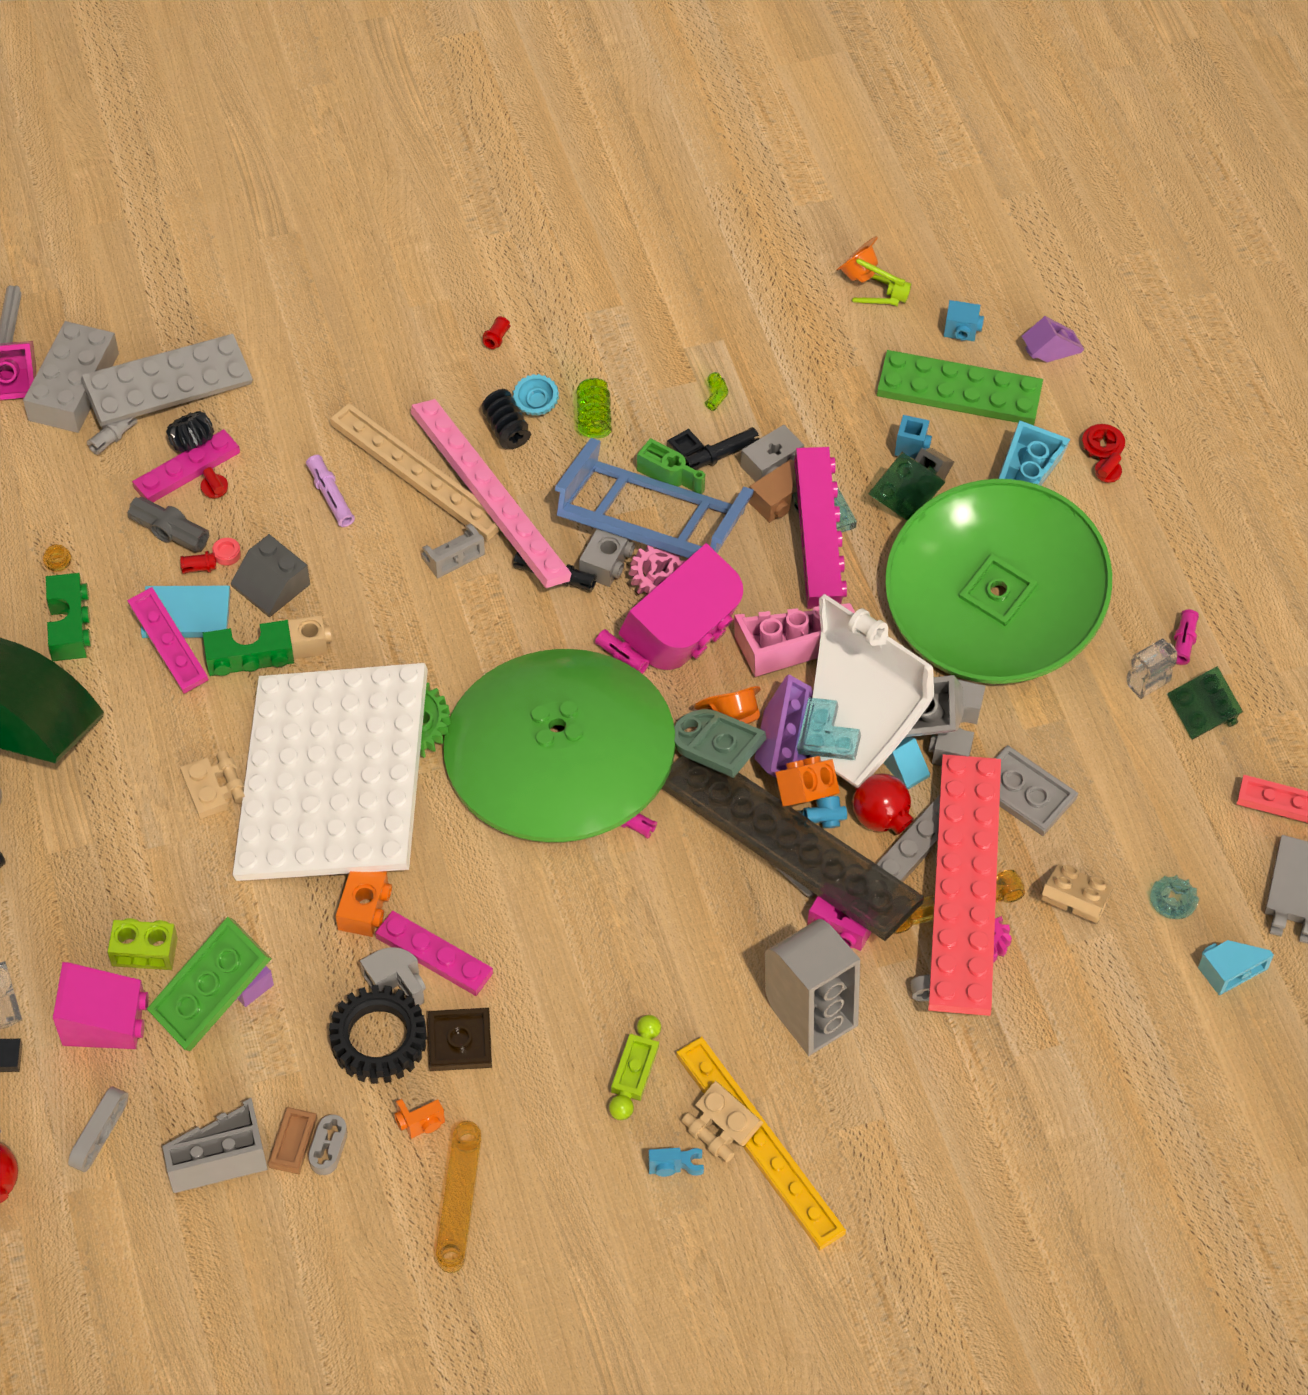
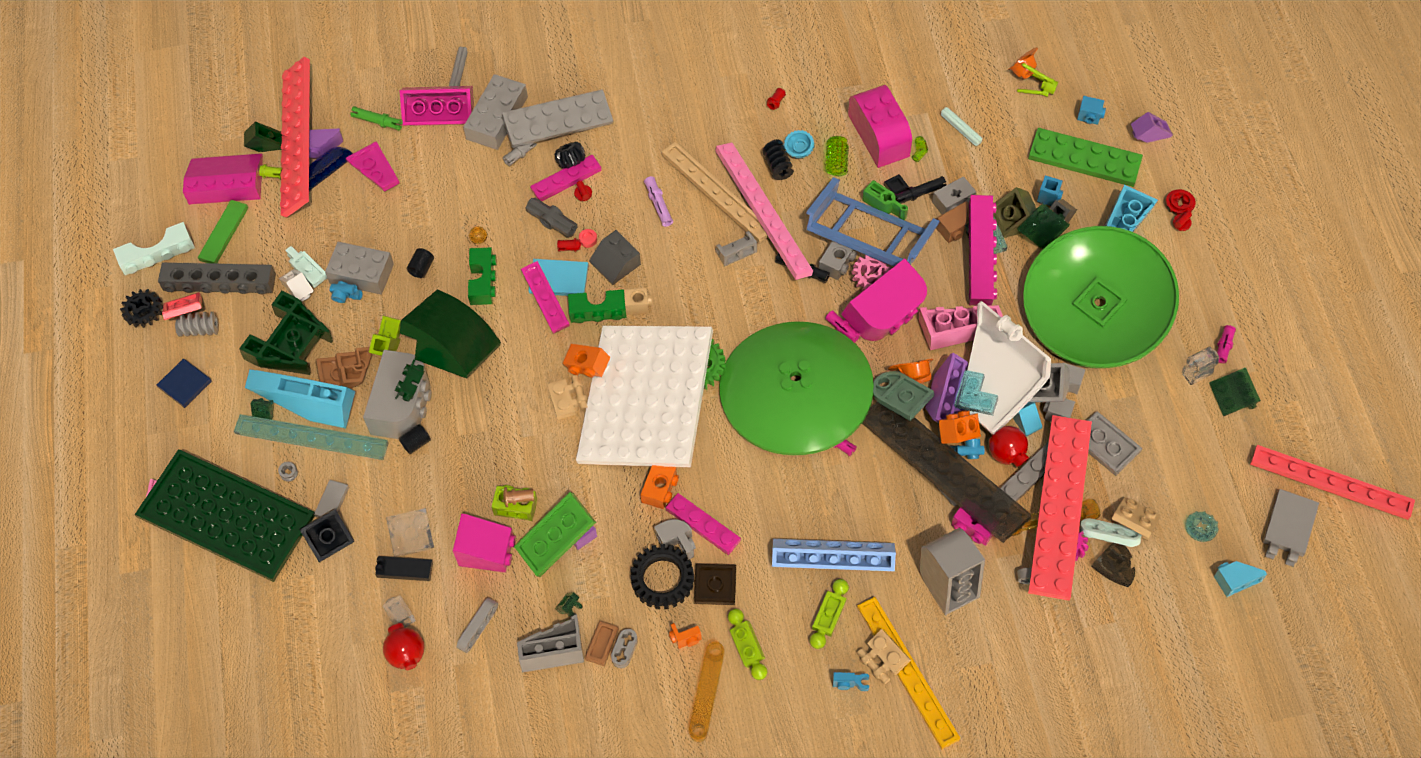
camera: 10 degrees right, 5 degrees up
none -> medium nougat pin [503,488,534,507]
none -> clear green tile [555,592,583,617]
none -> orange brick [562,344,610,378]
none -> lime plate [728,609,767,680]
none -> light blue brick [772,539,896,571]
none -> dark pink brick [848,85,912,168]
none -> light aqua axle [941,107,983,146]
none -> olive slope [993,187,1043,238]
none -> light aqua plate [1080,518,1142,547]
none -> clear smoke brick [1091,543,1135,587]

